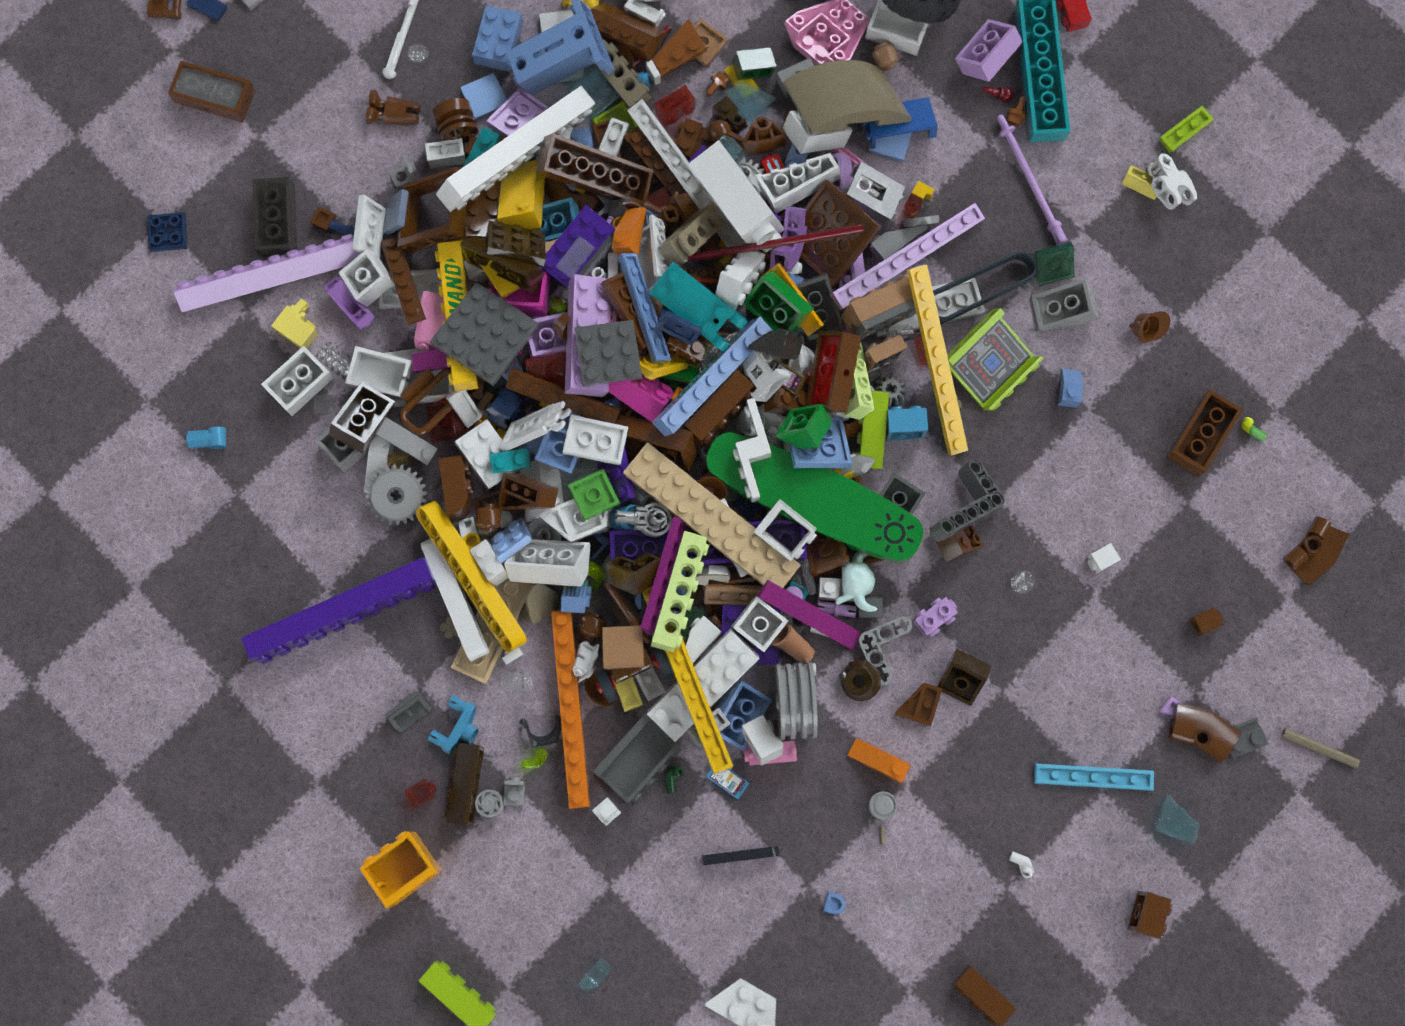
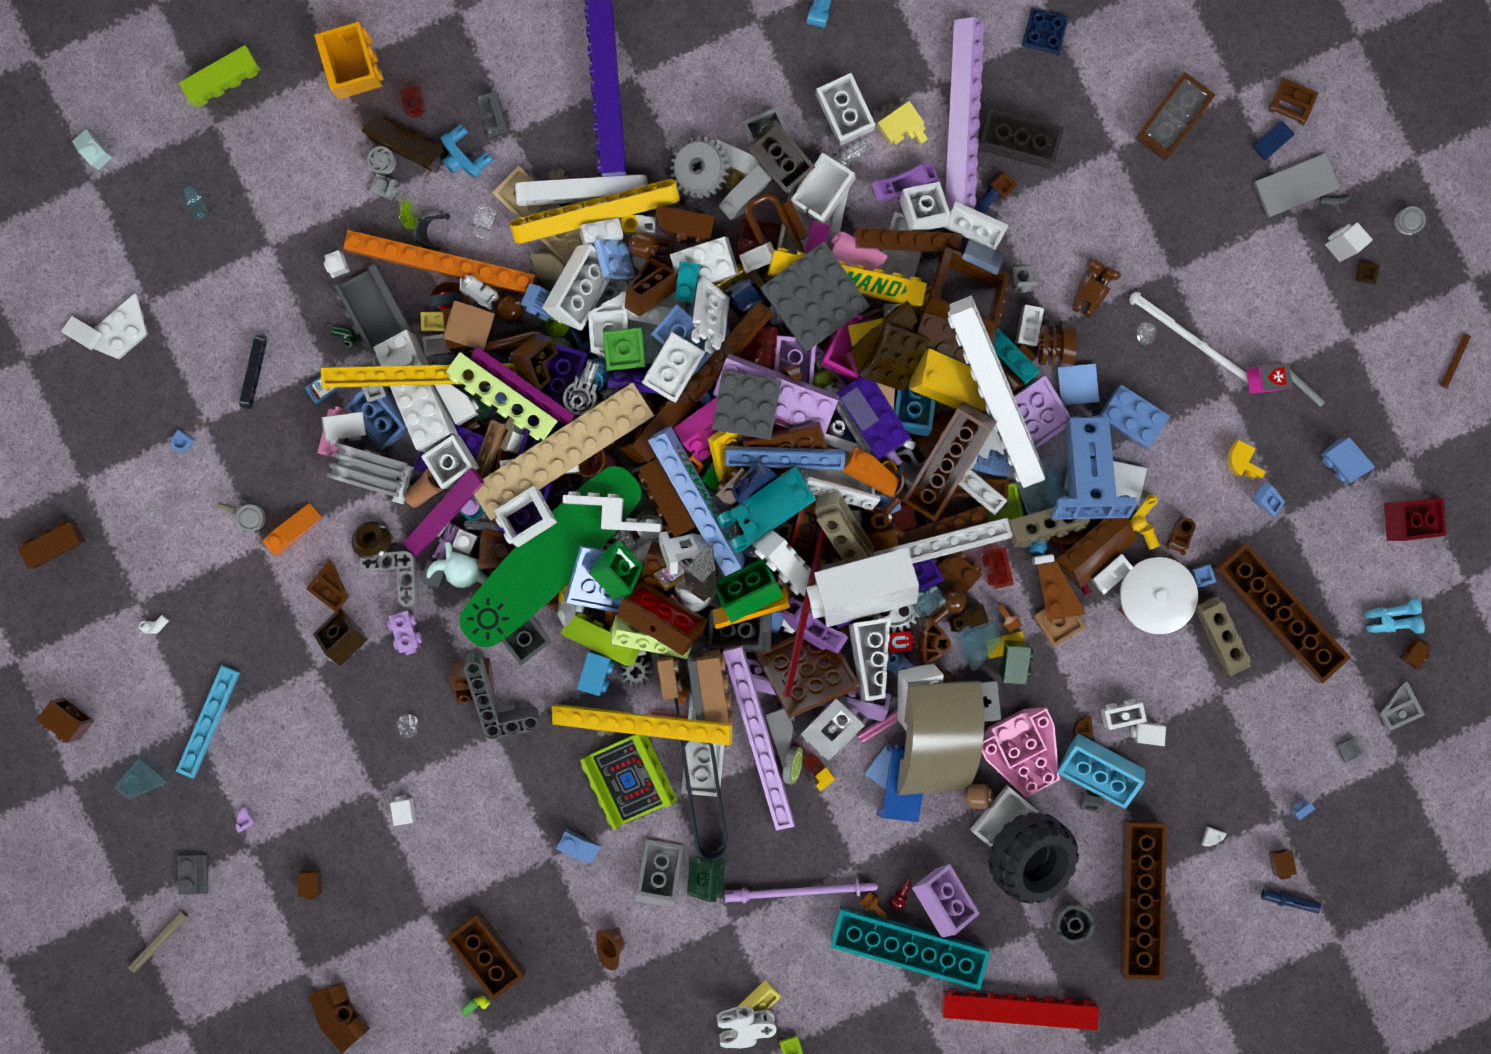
camera: 110 degrees right, 10 degrees up
white plate [502,648,523,665] -> none
clear tile [884,324,913,336] -> none
reddish brown panel [1169,703,1241,763] -> none

